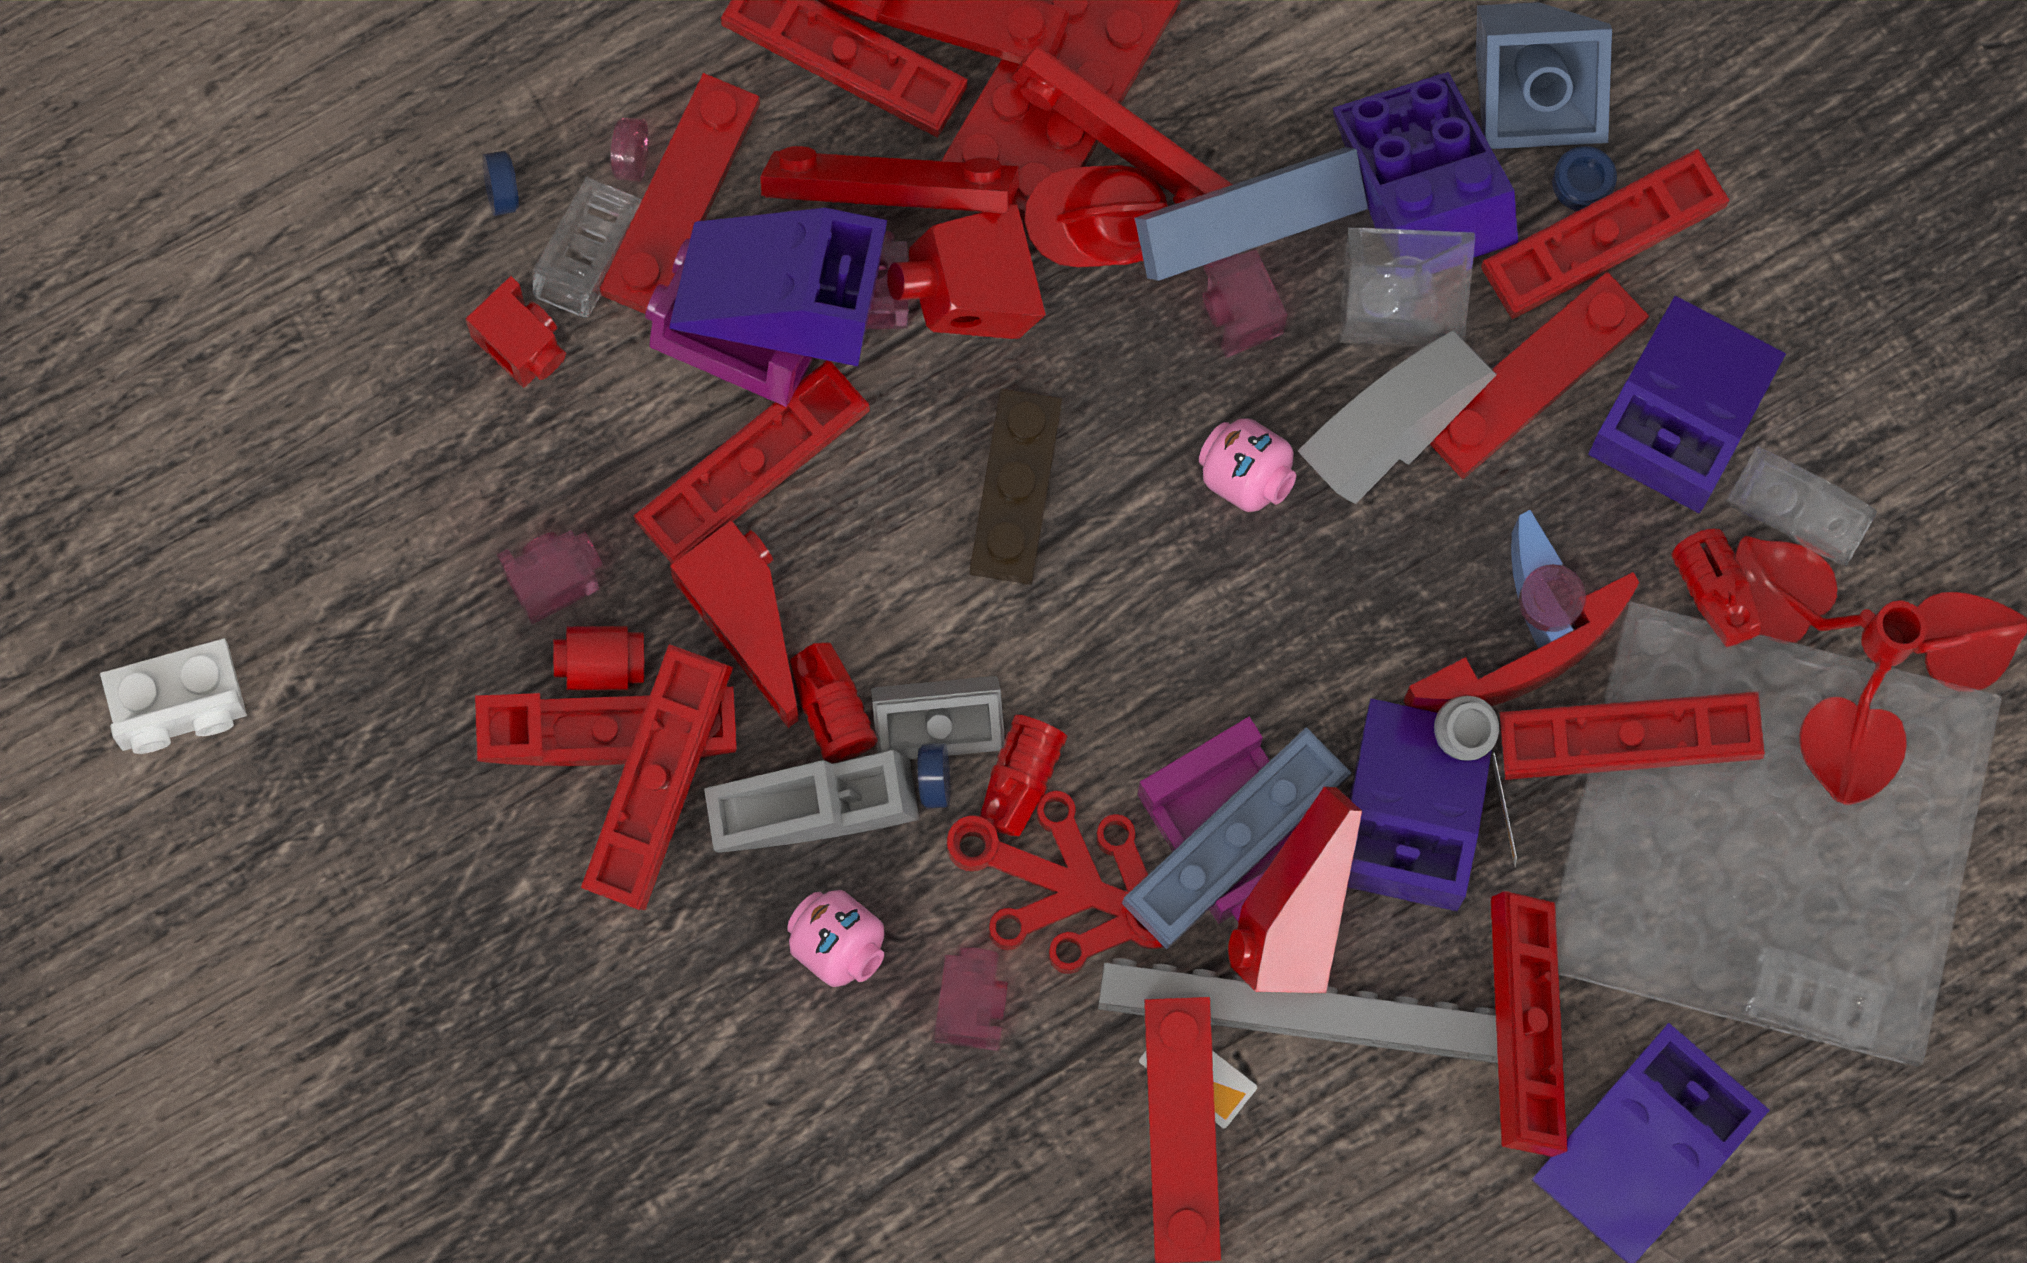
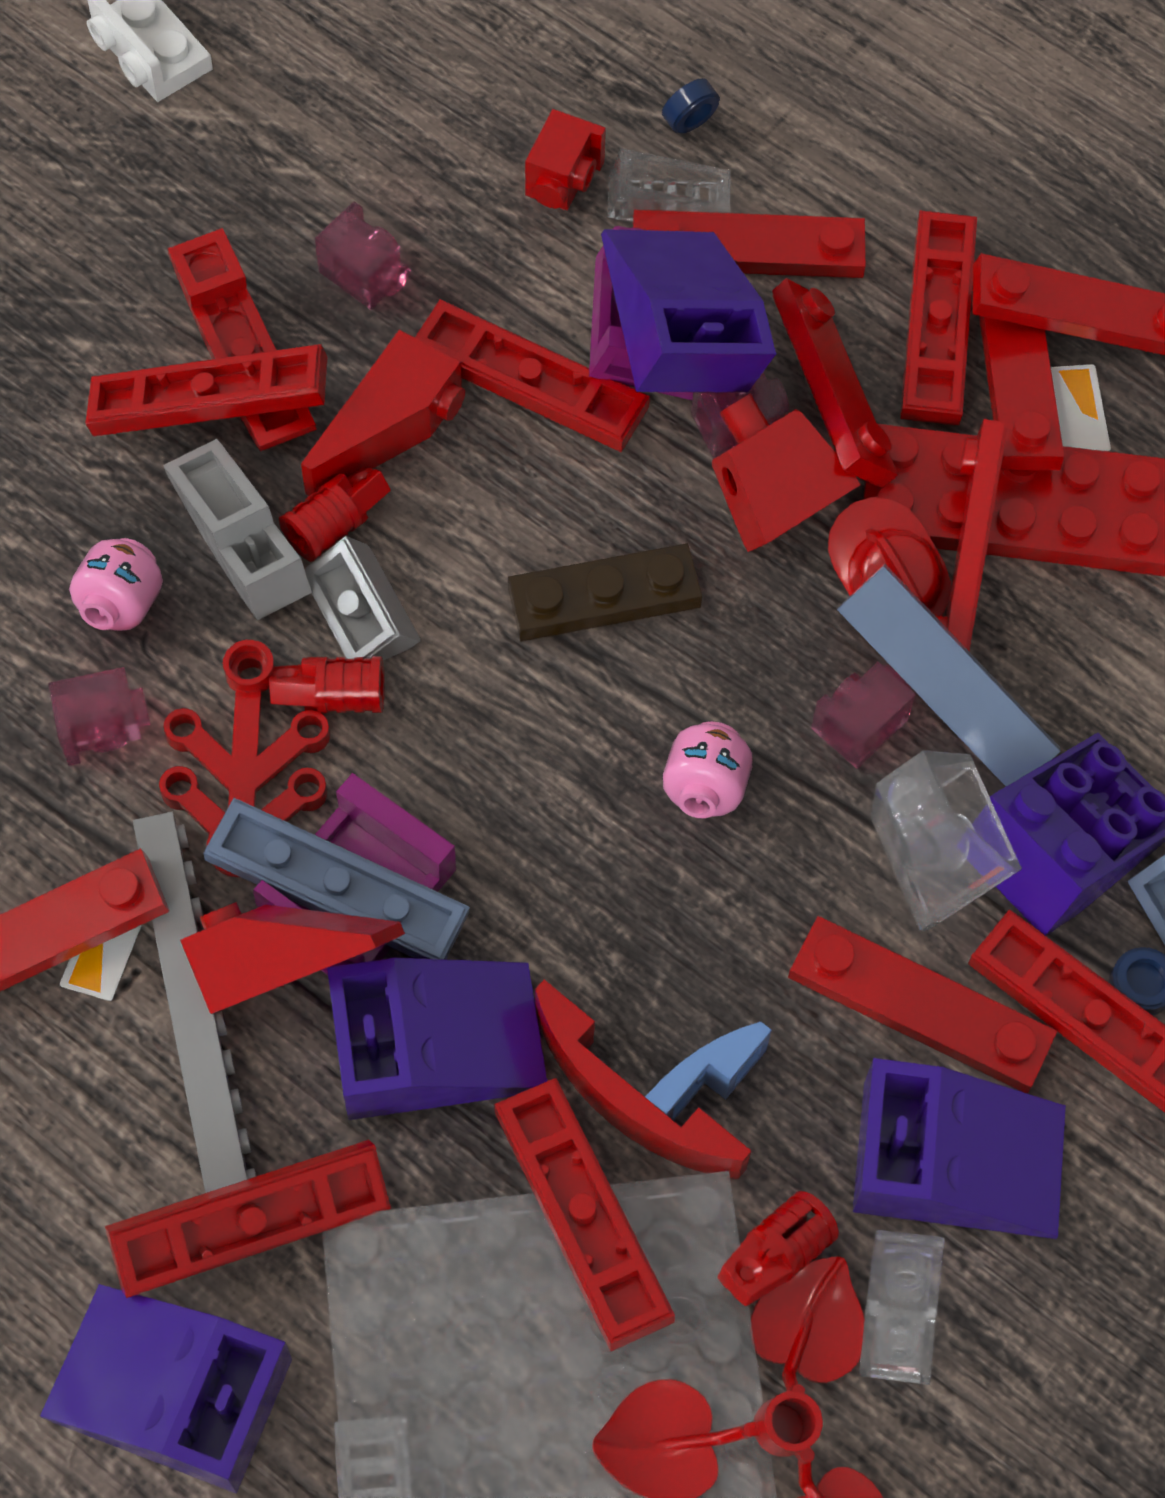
camera: 70 degrees right, 10 degrees down
red brick [553,626,644,690] -> none
clear pink tile [611,117,649,182] -> none
dark blue tile [918,743,951,809] -> none
light grey slope [1298,330,1497,504] -> none
light grey plate [1434,696,1499,761] -> none
white sticker [1493,753,1517,867] -> none
clear pink tile [1519,564,1586,632] -> none

